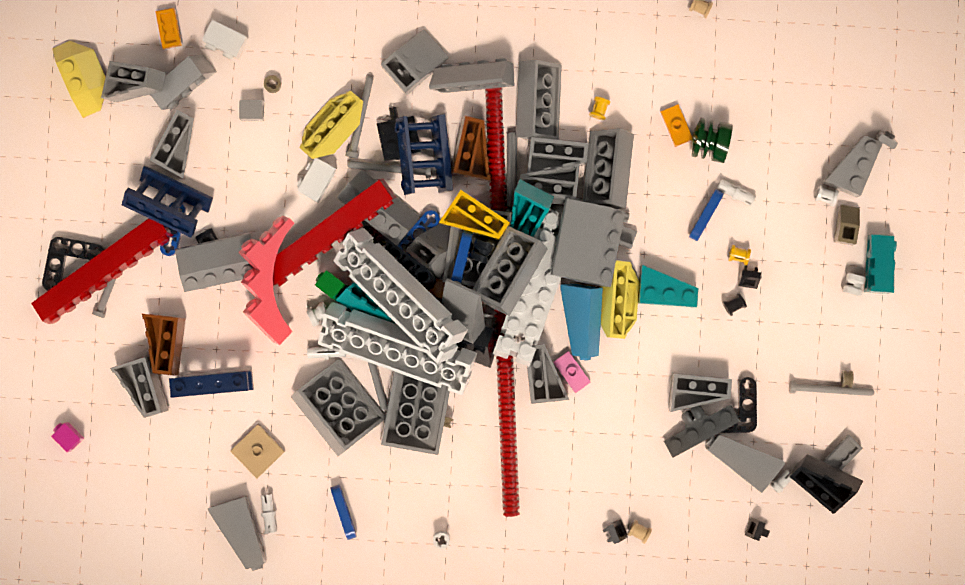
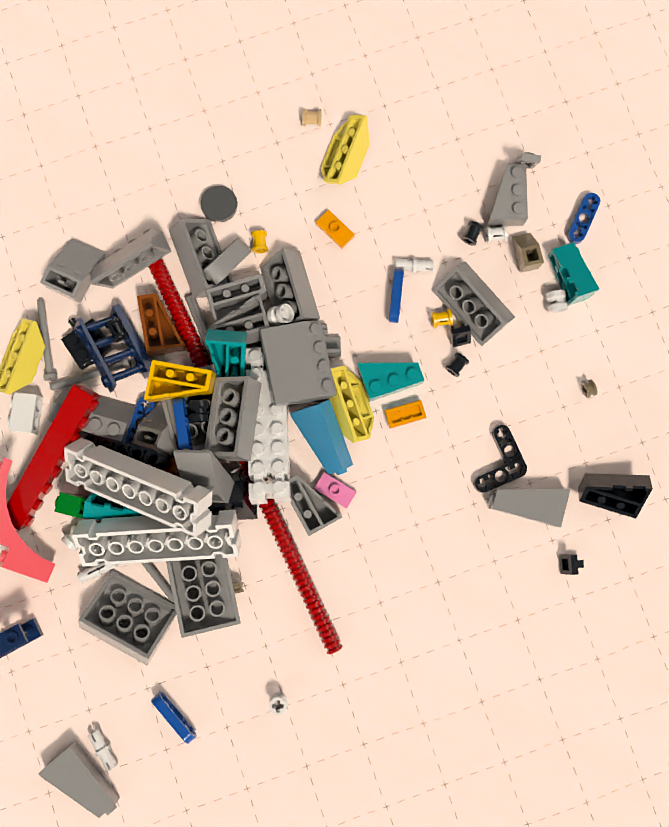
camera: 25 degrees left, 5 degrees down
tan plate [230,424,285,479] -> none
black tile [603,519,628,544] -> none
tan bush [627,520,652,544] -> none
dark grey plate [664,404,740,458] -> none
light grey wedge [669,373,732,412] -> none
dark green wheel [691,117,733,164] -> none
white pin [770,469,792,494] -> none
light grey bar [789,380,875,396] -> none
light grey plate [823,434,863,470] -> none
none -> black bush [105,317,129,343]
none -> dark grey tile [200,186,238,222]
none -> light grey beam [203,237,251,285]
none -> white wheel [267,304,294,326]
none -> light yellow wedge [320,115,370,185]
none -> light orange plate [384,400,427,429]
none -> light grey slope [432,261,515,346]
none -> black bush [461,221,484,246]
none -> blue beam [567,193,601,245]

